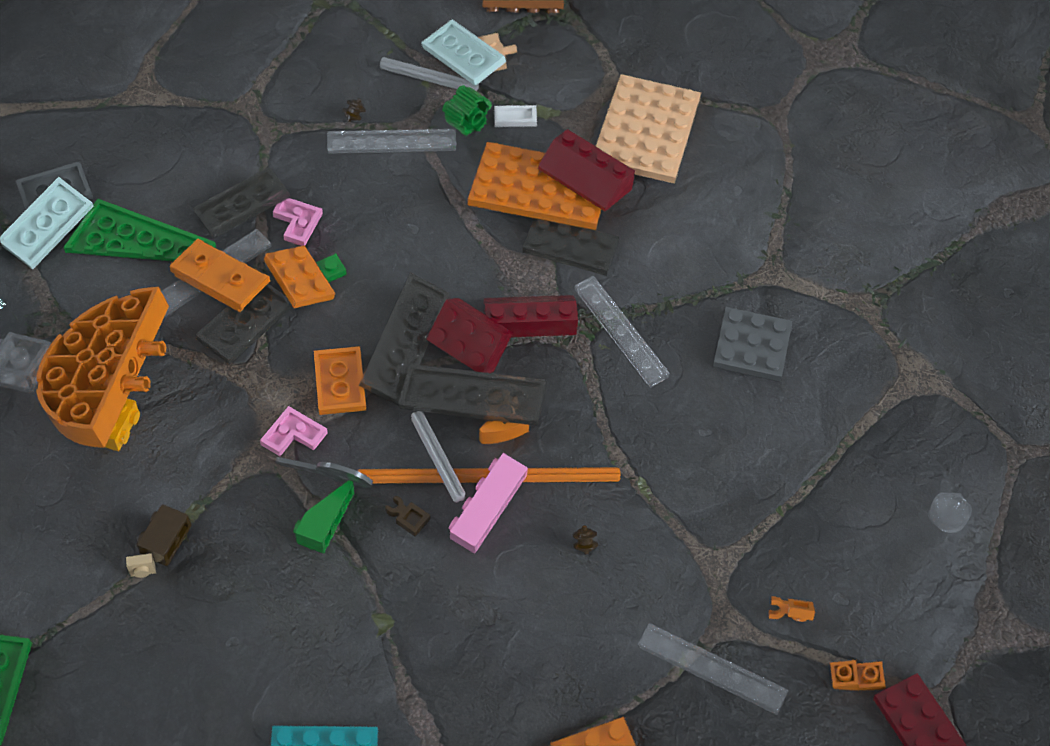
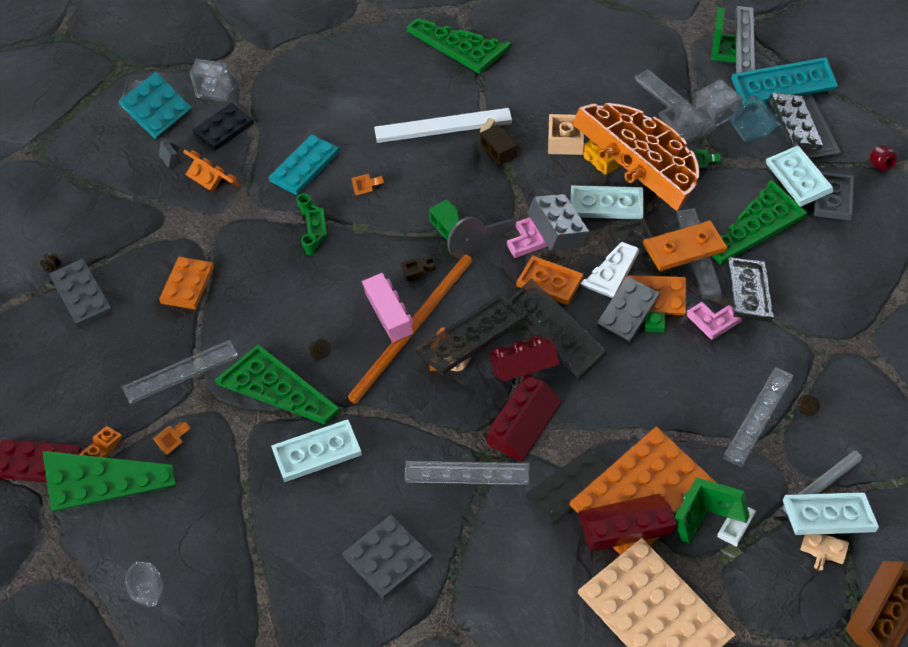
camera: 130 degrees right, 5 degrees down
light grey axle [411,411,465,503] -> none
green brick [442,85,492,136] -> none
none -> green wing [43,451,176,512]
none -> green wing [215,344,340,425]
none -> light aqua plate [271,419,362,482]
none -> green plate [297,193,327,255]
none -> orange plate [351,174,384,195]
none -> white tile [374,108,512,143]
none -> dark grey brick [527,194,589,251]
none -> light nougat brick [548,114,584,155]
none -> light aqua plate [571,186,643,219]
none -> white wing [580,242,639,298]
none -> dark grey plate [597,276,660,343]
none -> green bracket [674,477,750,544]
none -> green plate [693,150,721,168]

